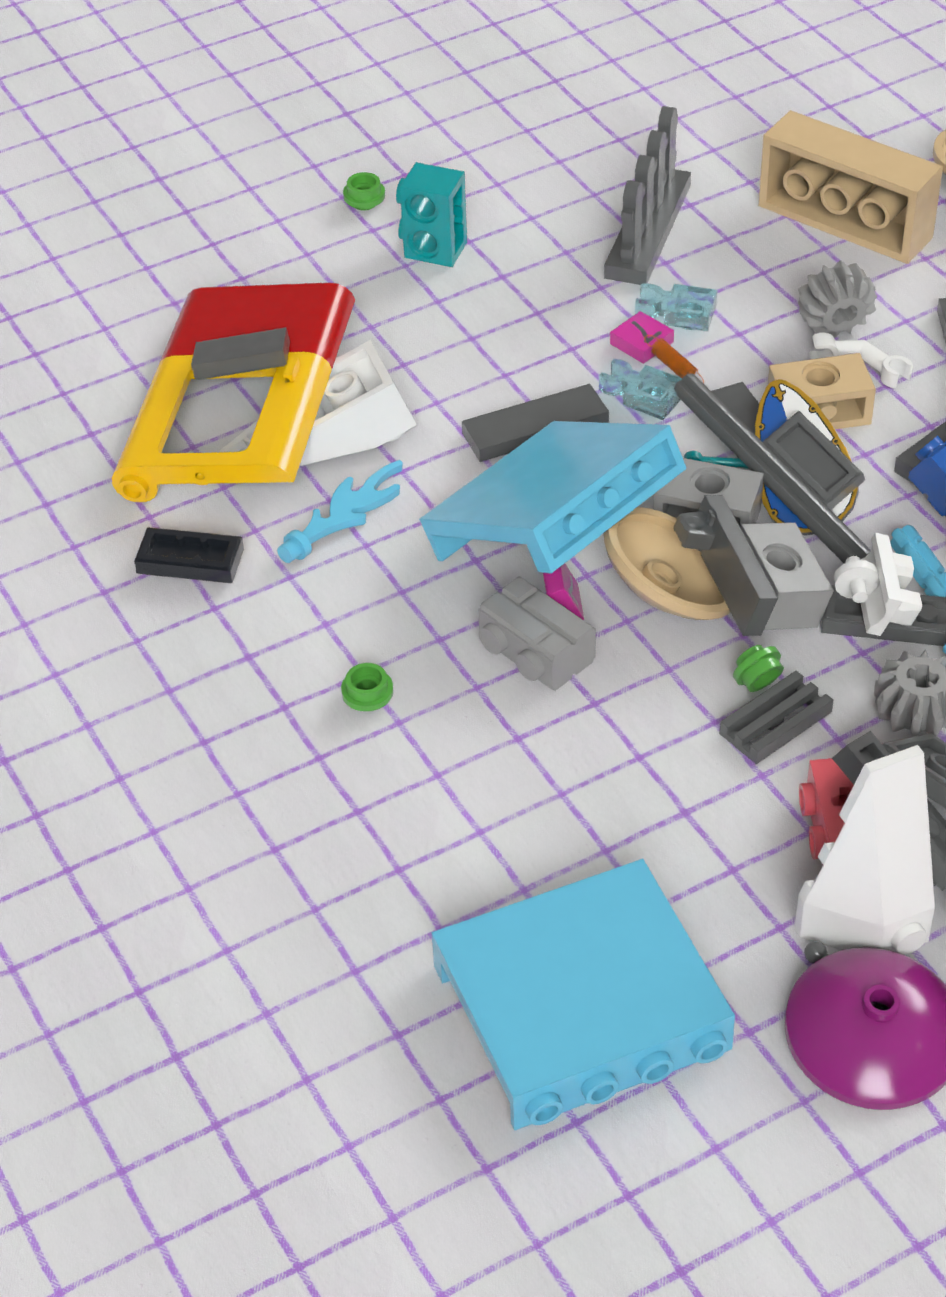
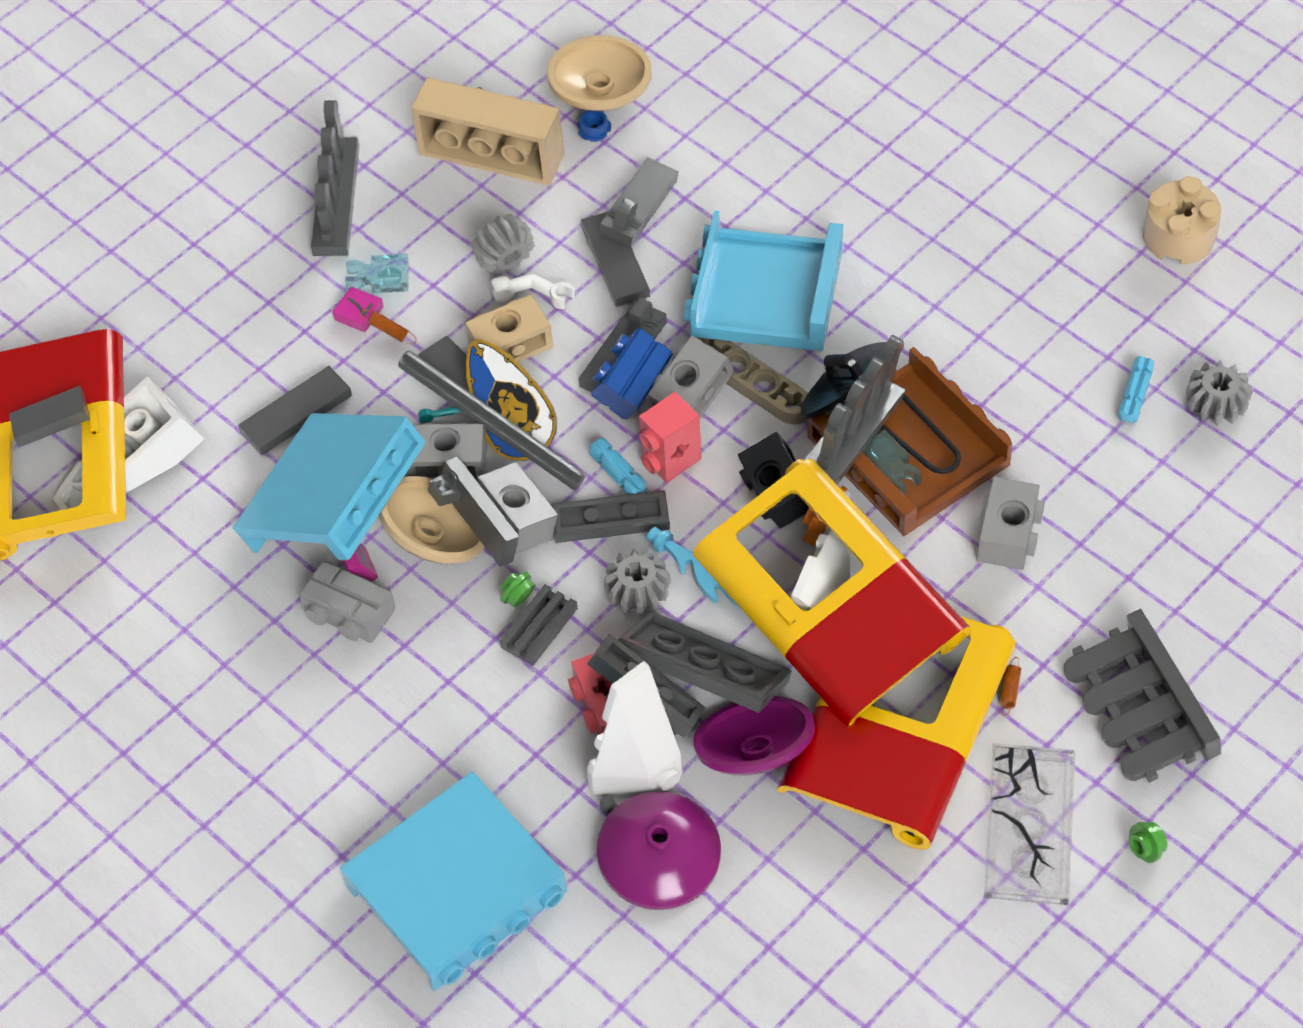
camera: 15 degrees left, 10 degrees up
black plate [134,527,244,583] -> none
medium azure piece [277,460,403,563] -> none
bright green plate [341,663,393,711] -> none
bright green plate [343,172,385,210] -> none
teal brick [396,162,467,267] -> none
clear light blue plate [599,359,682,420] -> none
dark grey tile [763,411,865,510] -> none
white hips [833,533,922,636] -> none

